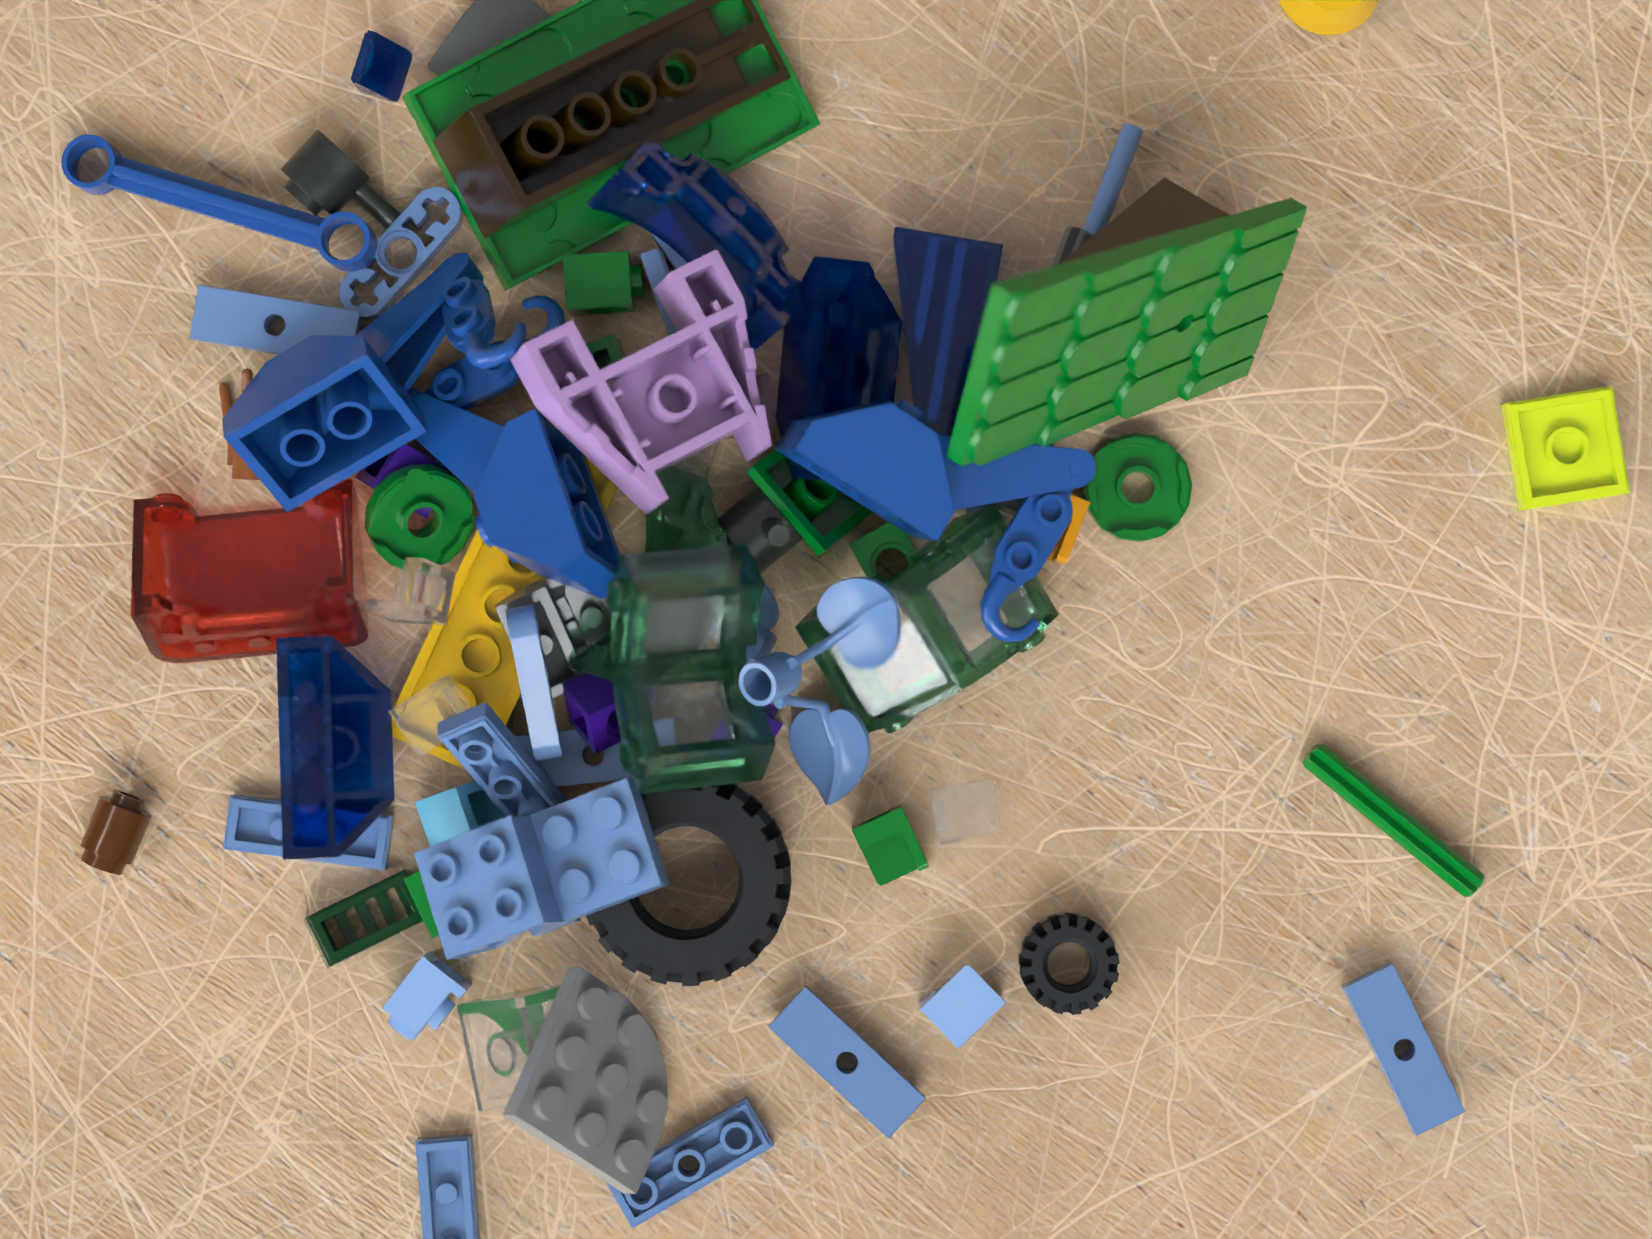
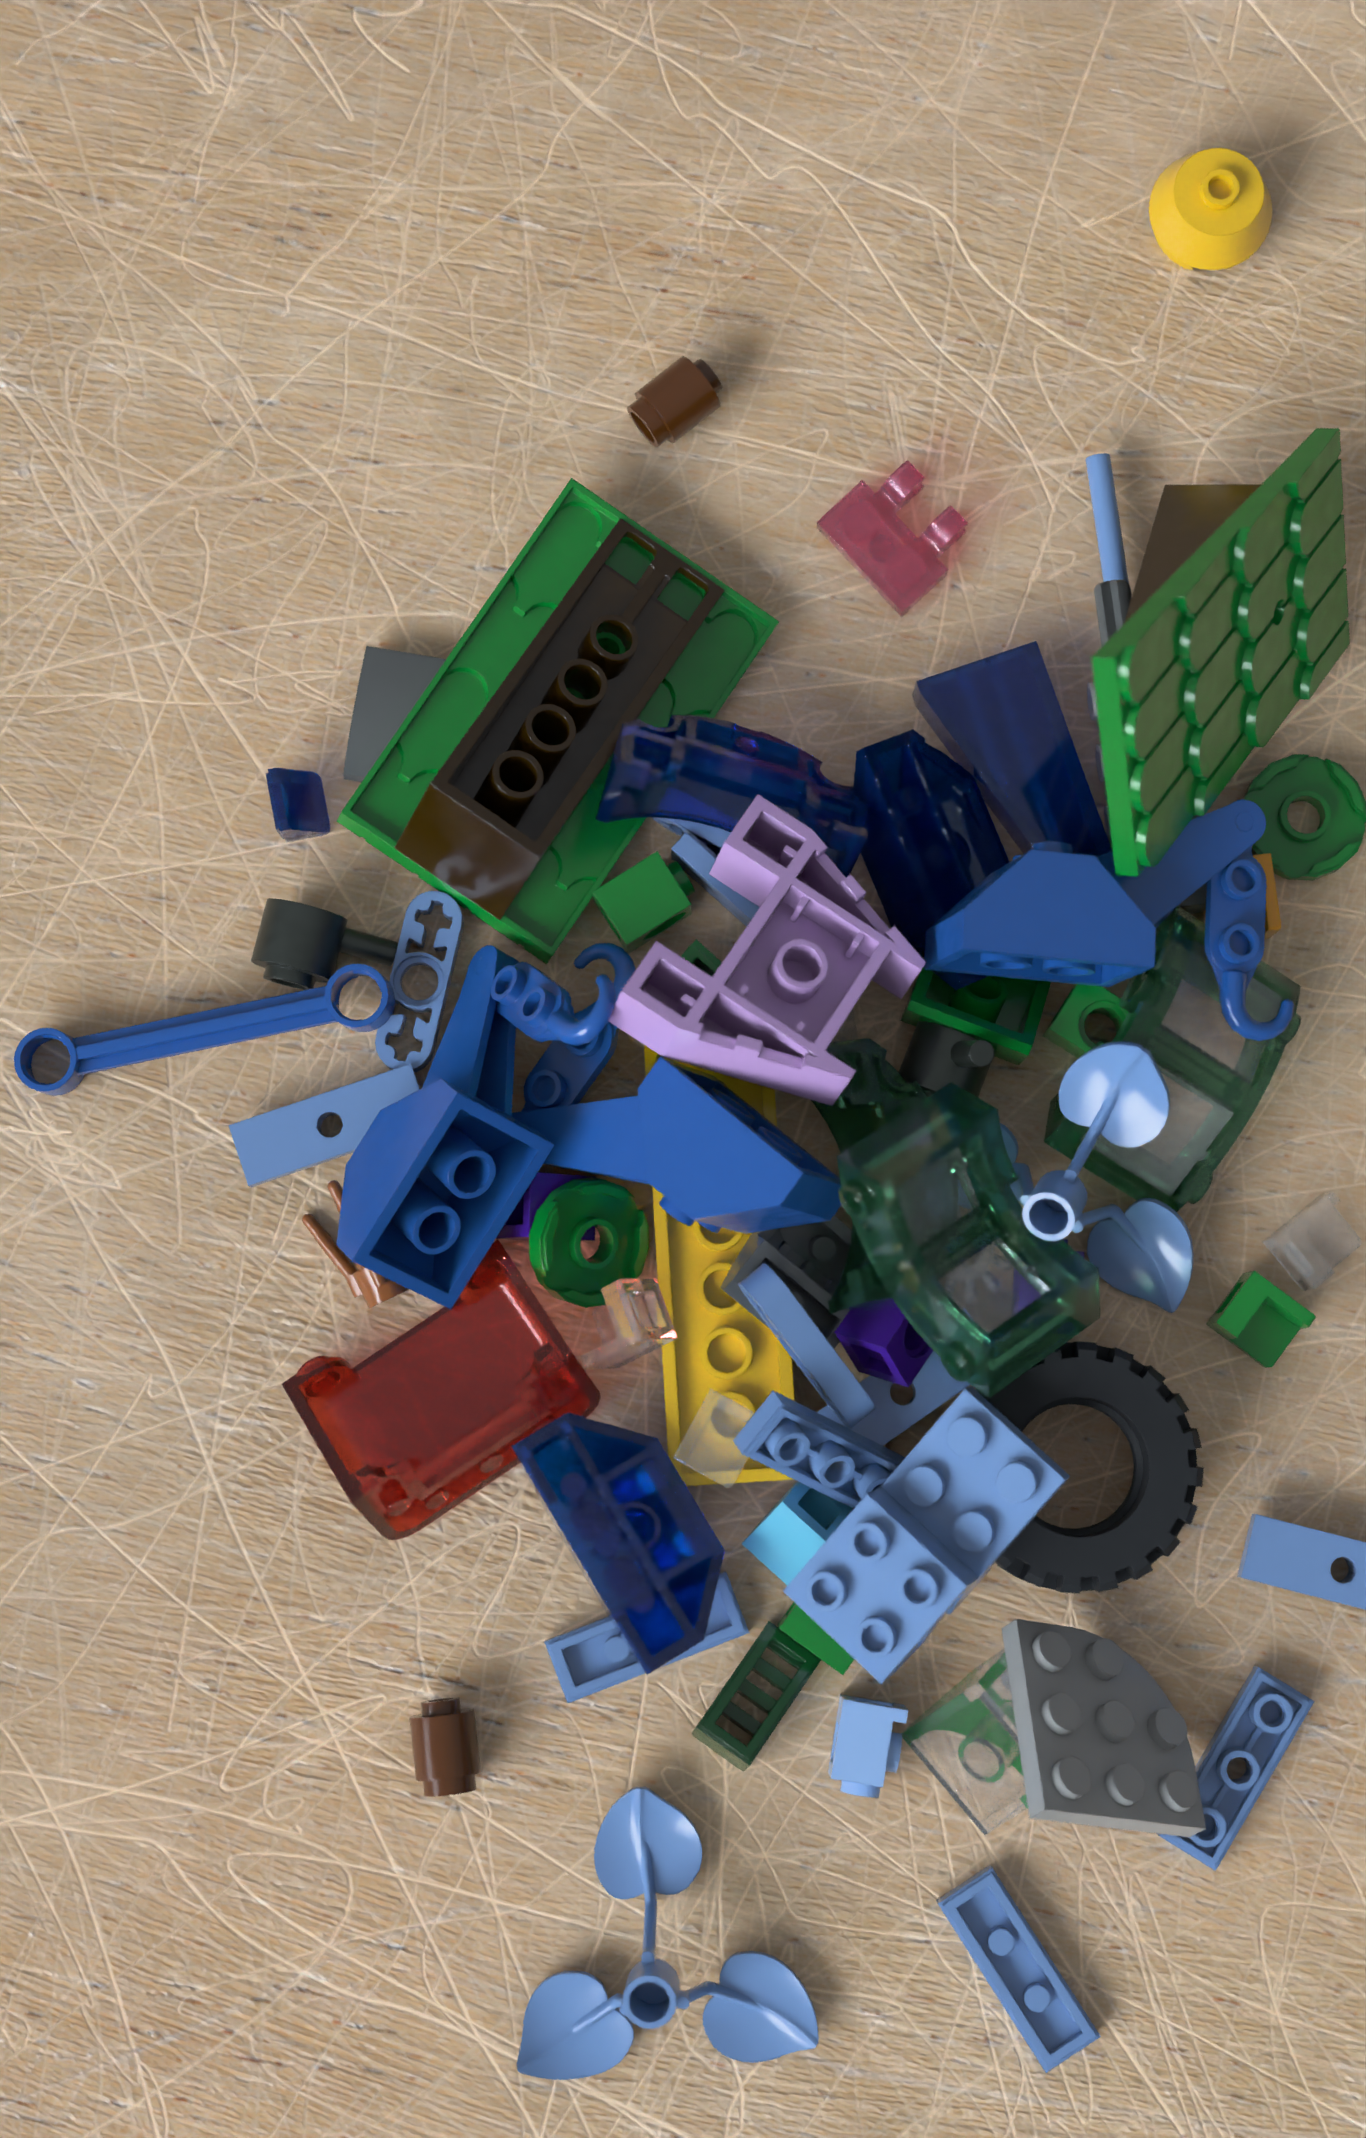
camera: 30 degrees left, 5 degrees down
none -> medium blue plant [517,1787,819,2080]
none -> clear pink plate [817,460,968,617]

